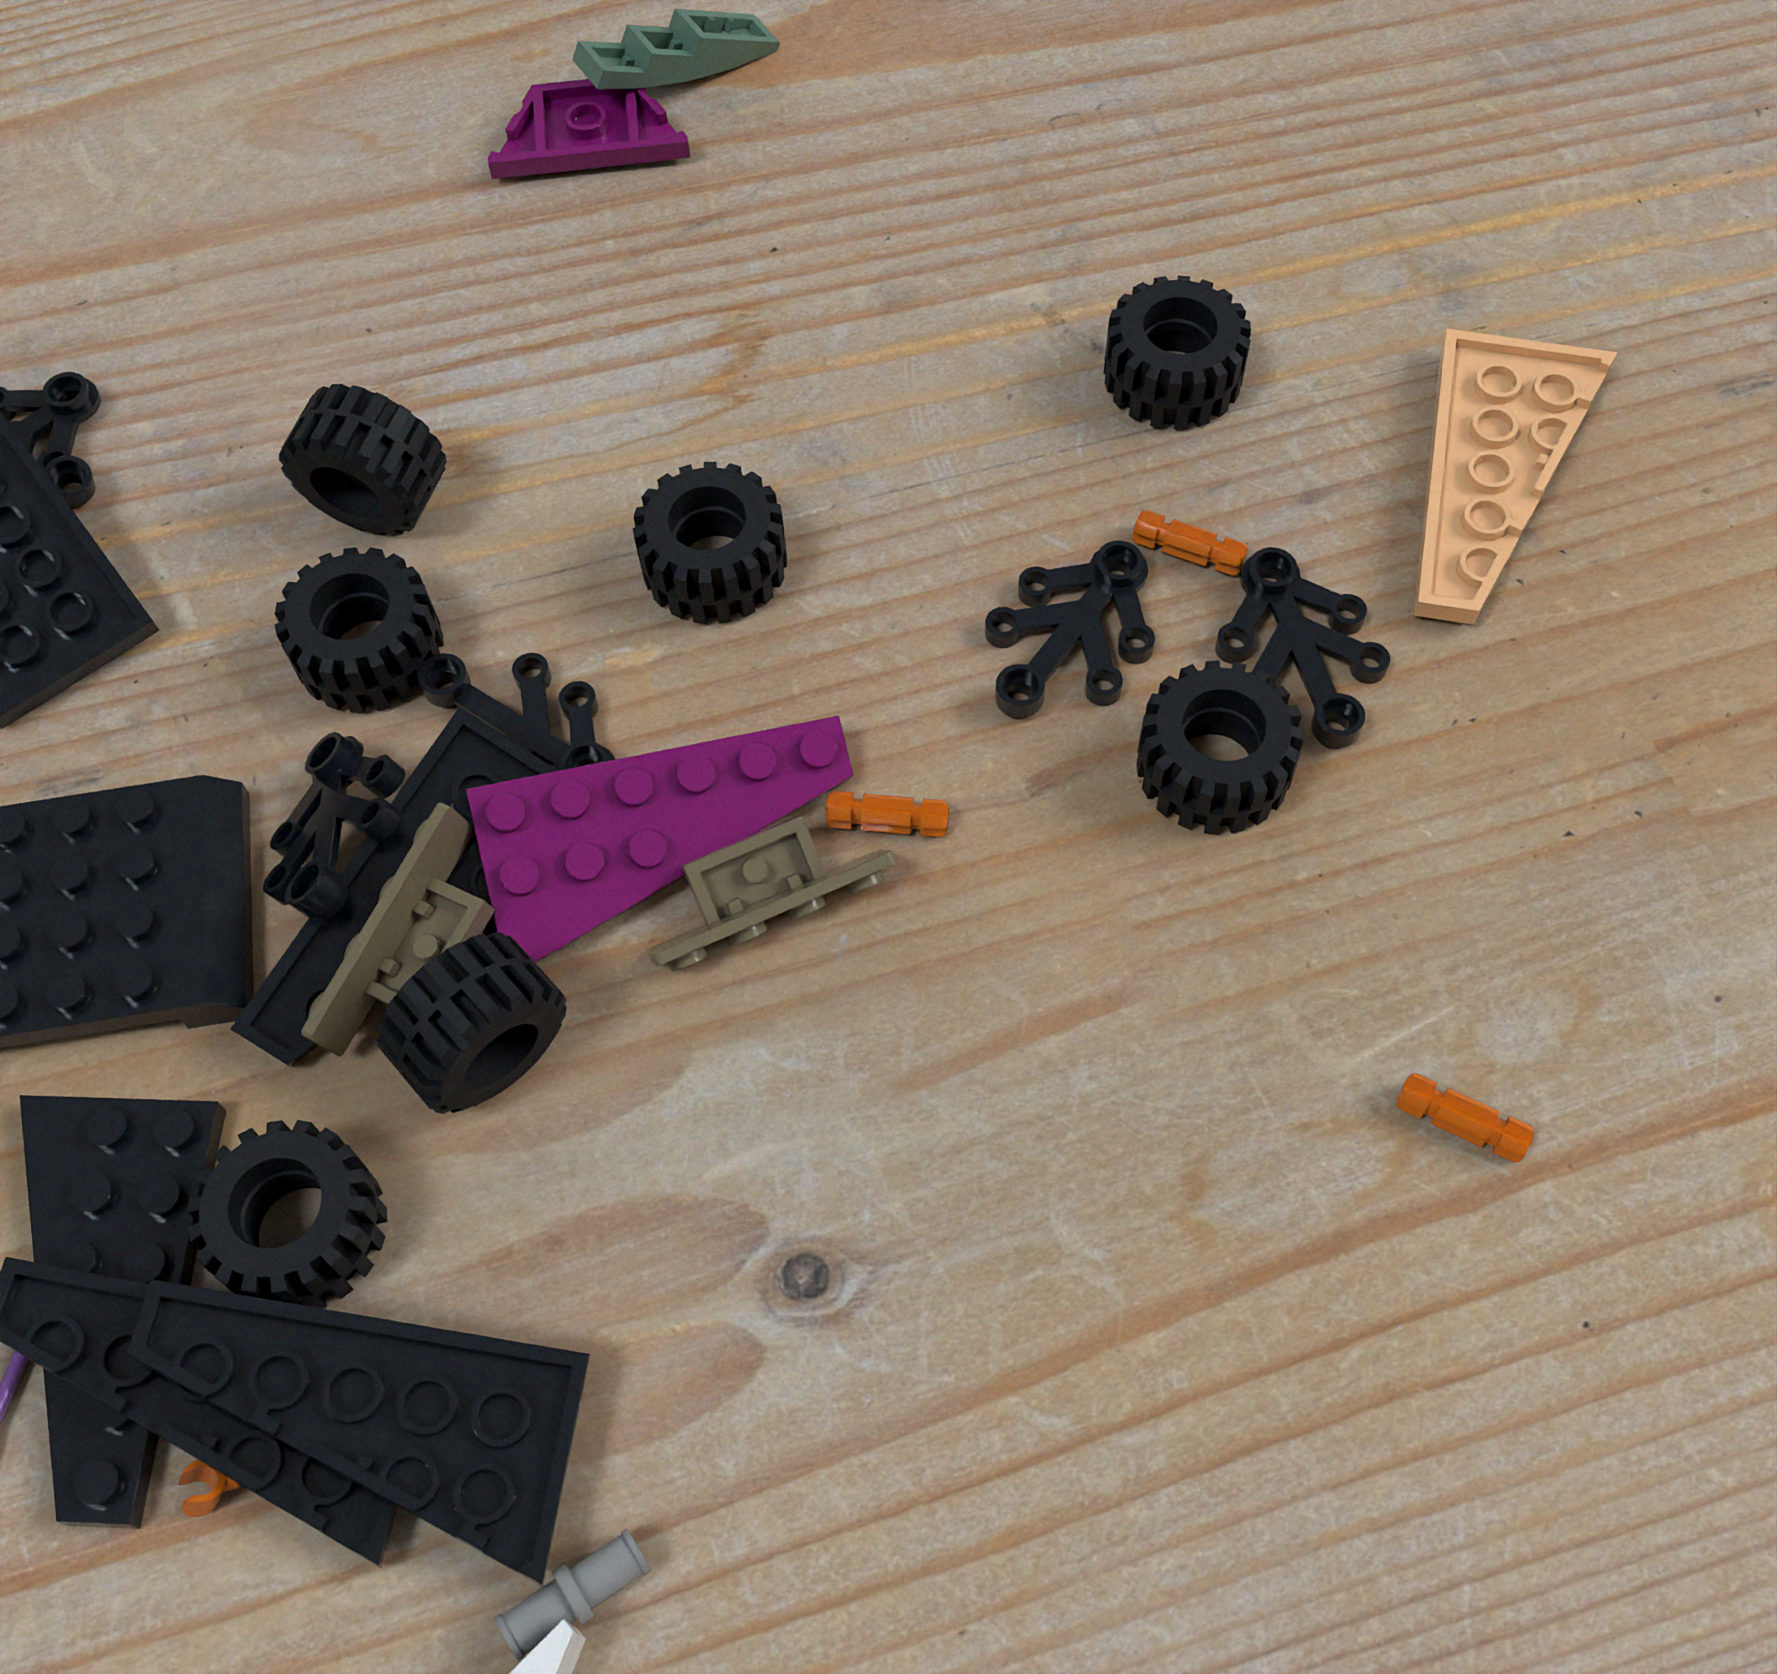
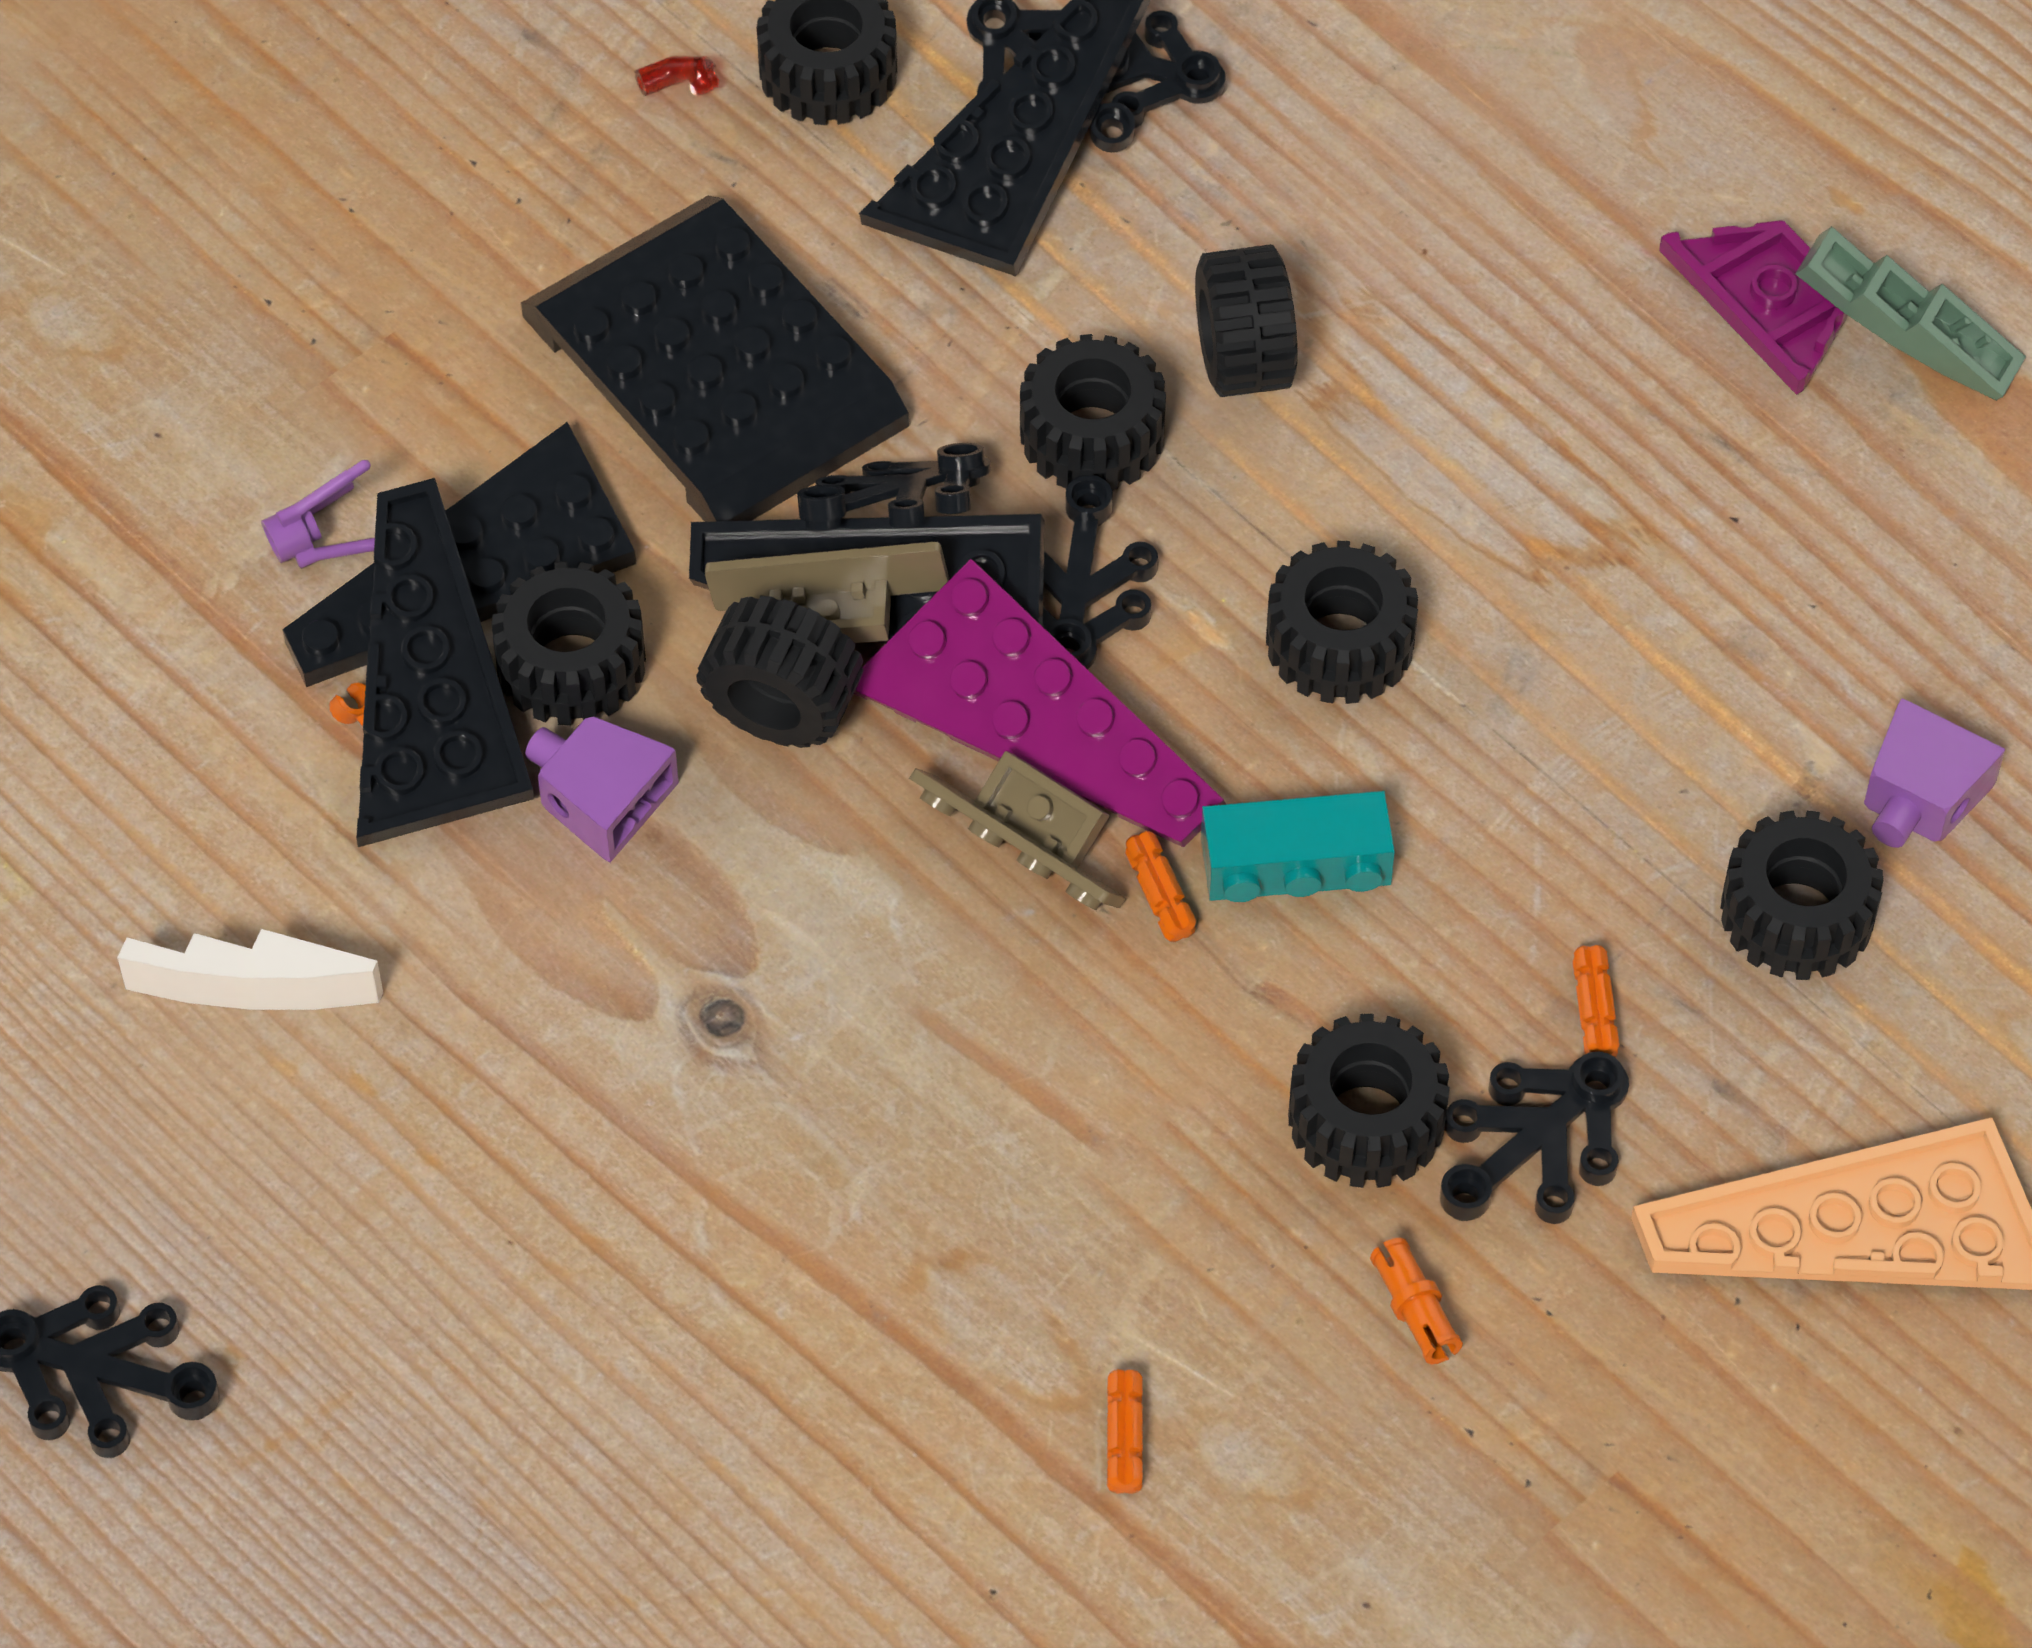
camera: 60 degrees right, 5 degrees down
black wing [127,1279,590,1587] -> none
light grey pin [494,1529,651,1661] -> none
black plant [985,540,1155,719] -> none
none -> medium lavender torso [525,717,679,863]
none -> teal brick [1201,791,1395,902]
none -> orange pin [1370,1238,1463,1364]
none -> medium lavender torso [1864,698,2005,848]

